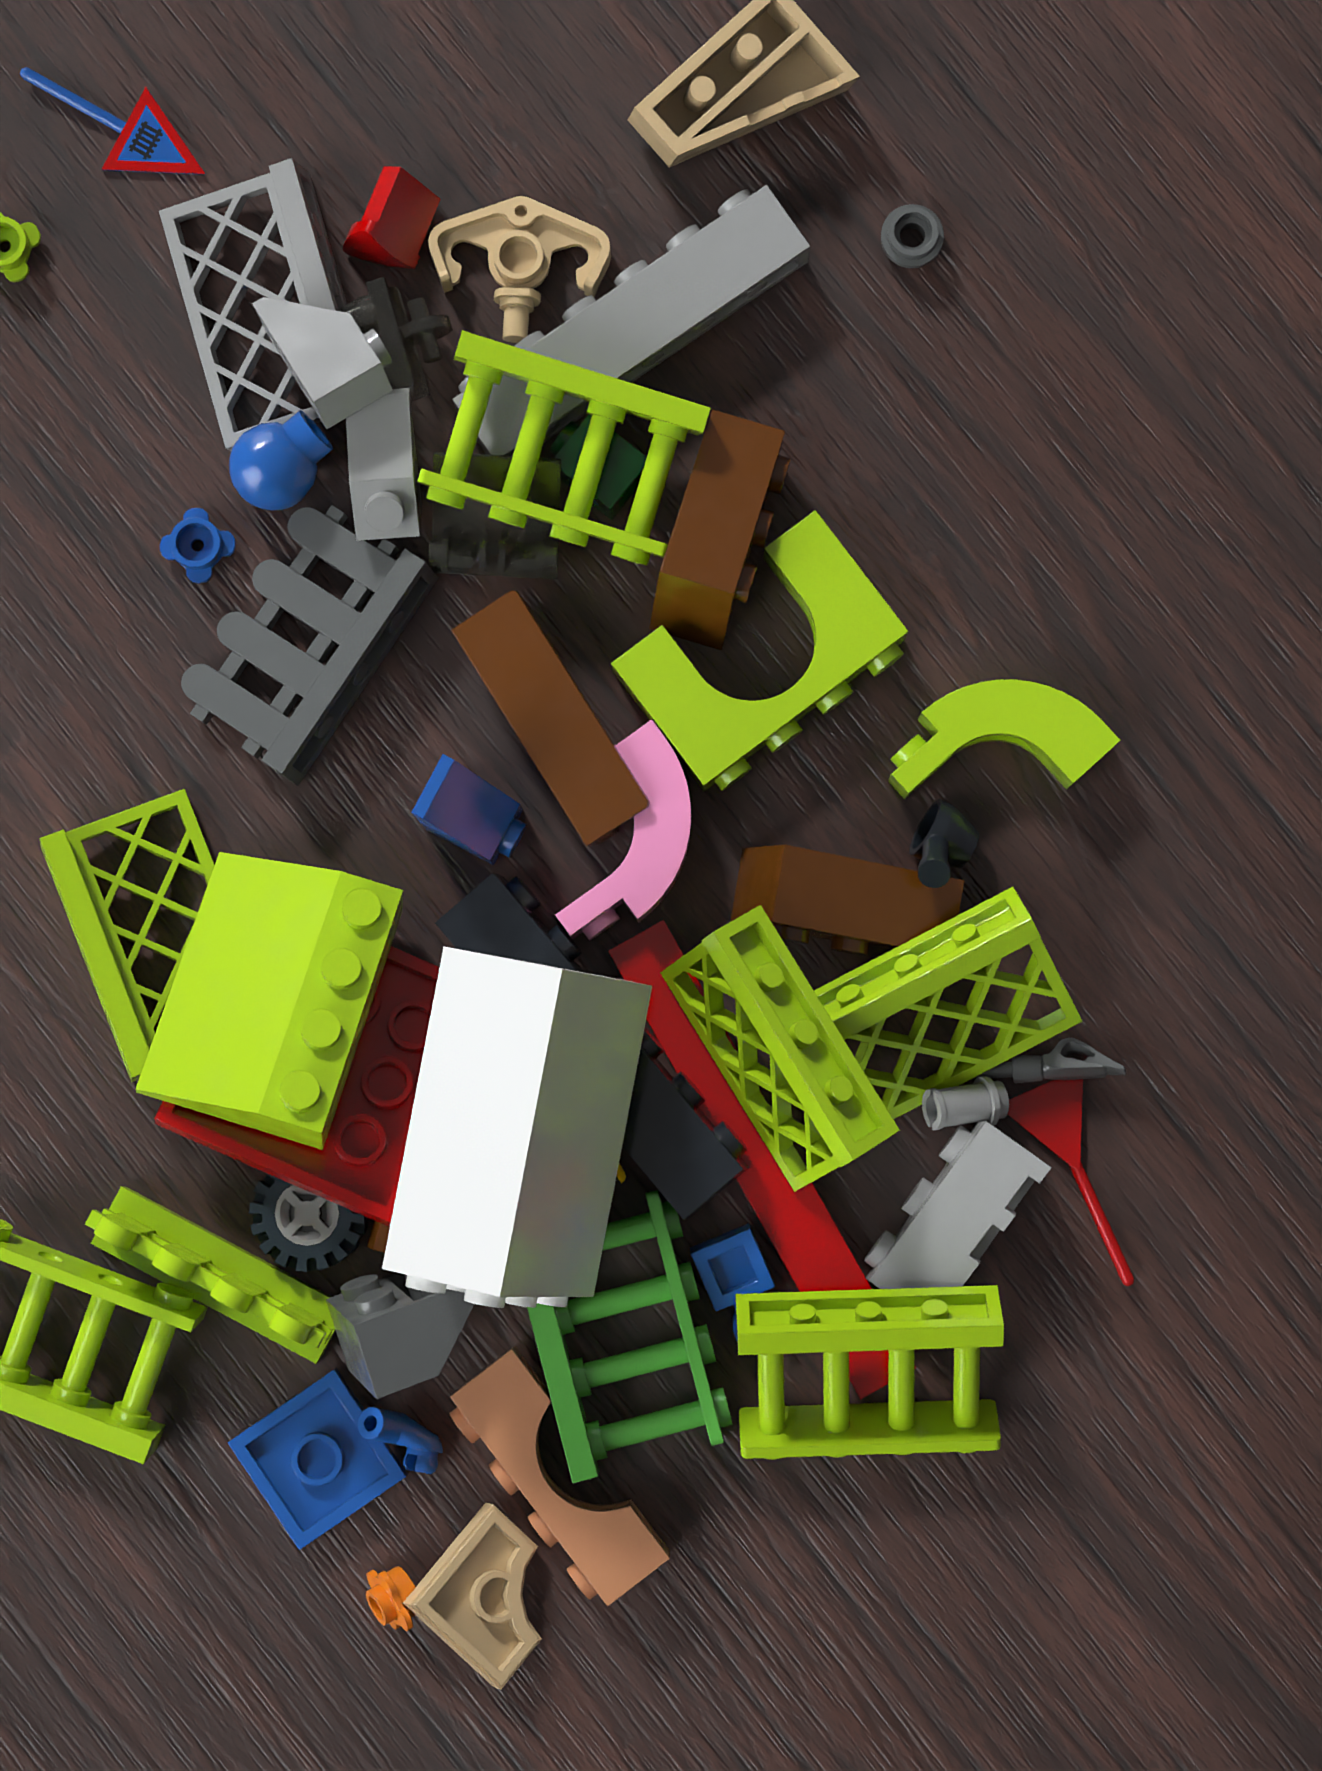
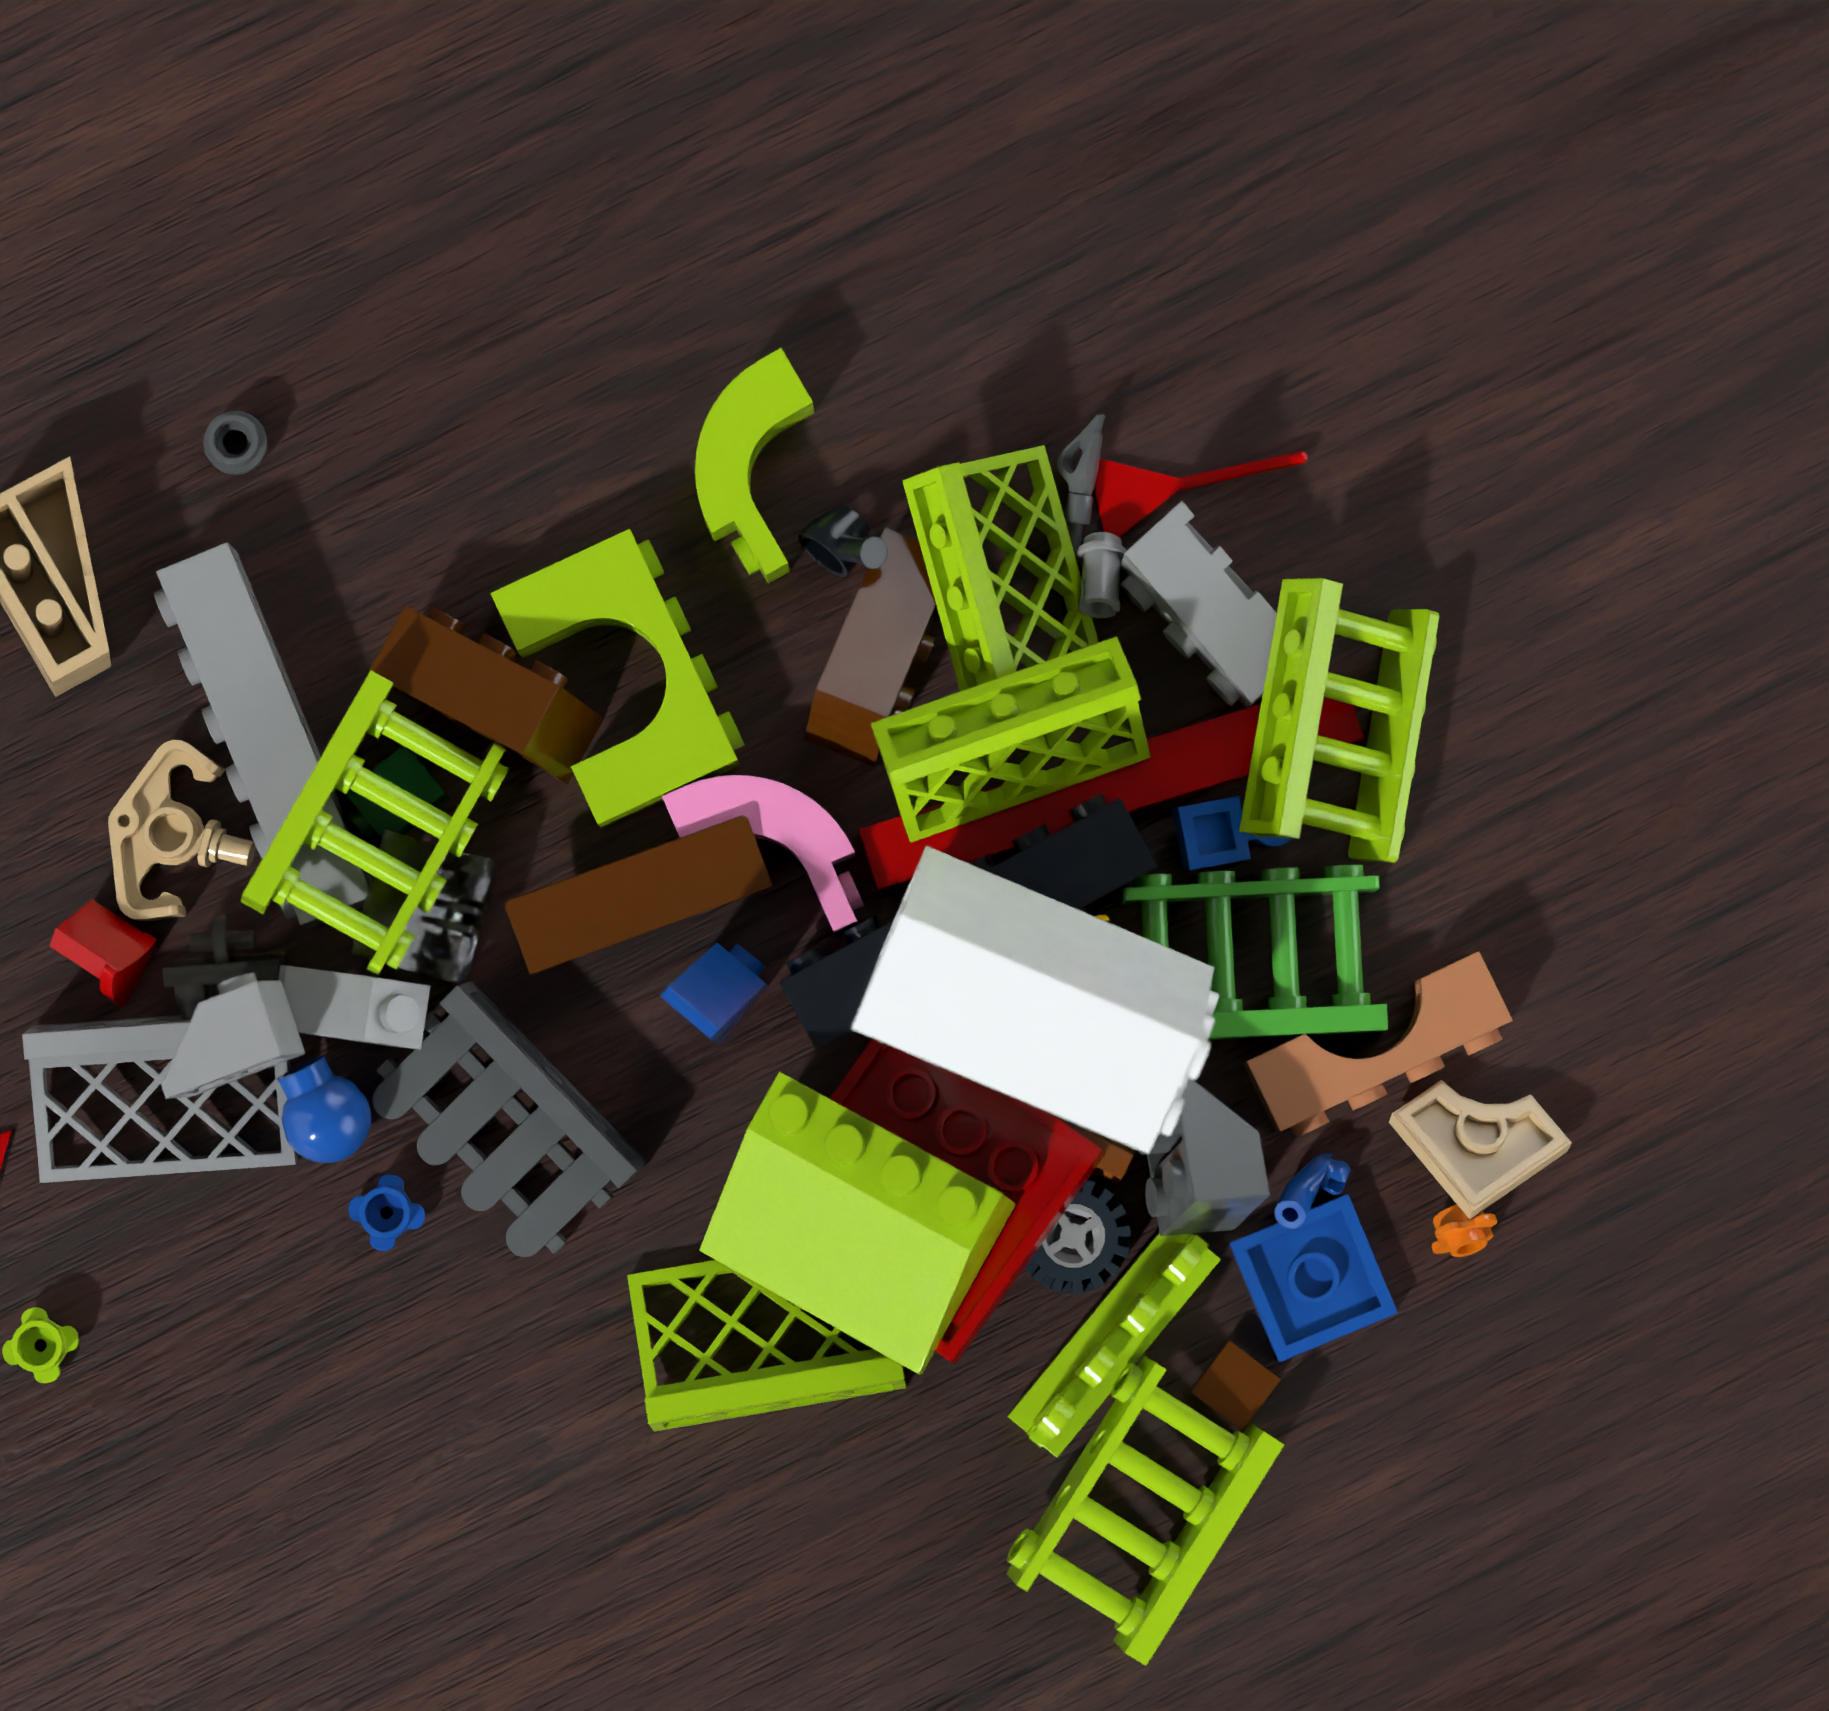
camera: 85 degrees left, 0 degrees up
none -> reddish brown tile [1190,1340,1281,1431]

